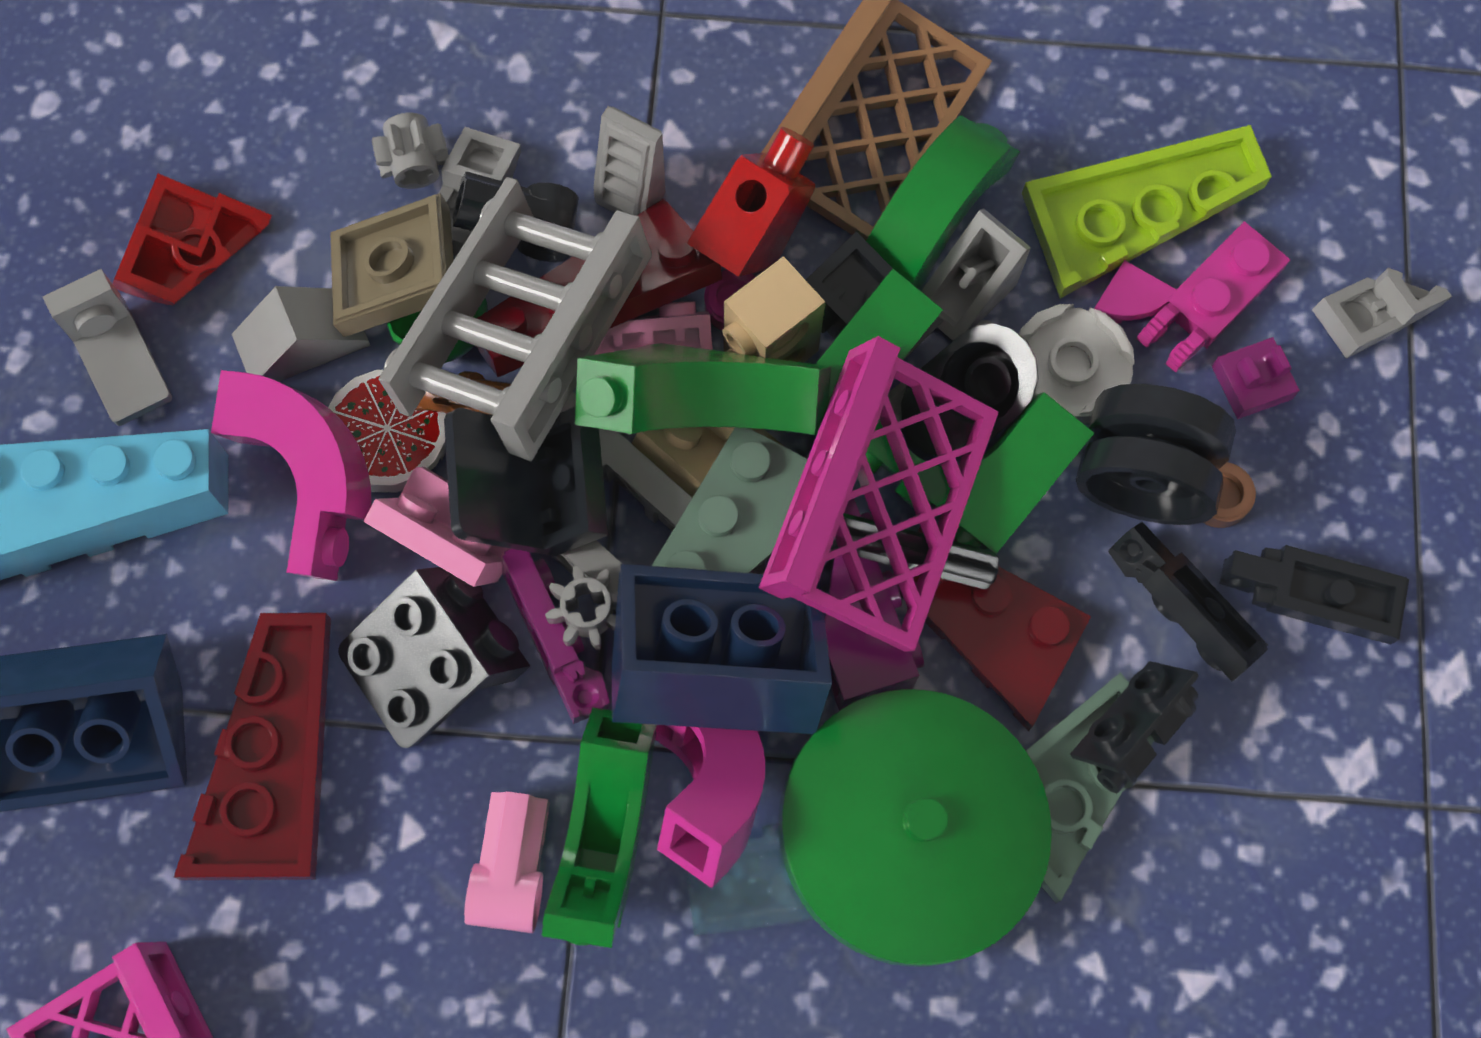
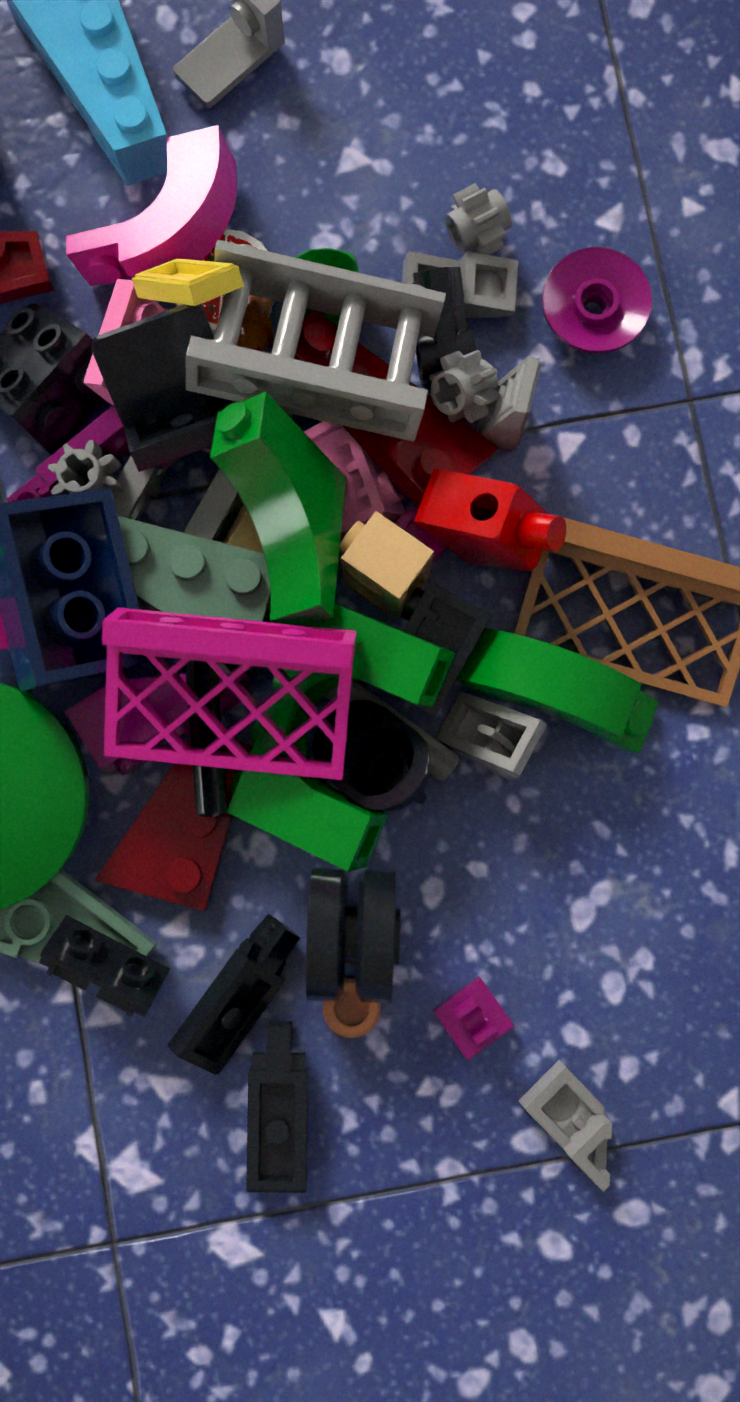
camera: 80 degrees right, 10 degrees up
red slope [113,173,272,306] -> none
light grey slope [232,286,370,382] -> none
dark tan tile [330,193,454,337] -> none
white tile [1019,304,1134,424] -> none
lime wing [1022,125,1272,299] -> none
dark pink tile [1094,260,1176,323] -> none
dark pink hinge [1136,221,1291,373] -> none
none -> light yellow tile [132,258,244,306]
none -> light grey gear [429,350,501,423]
none -> magenta dish [542,247,652,354]

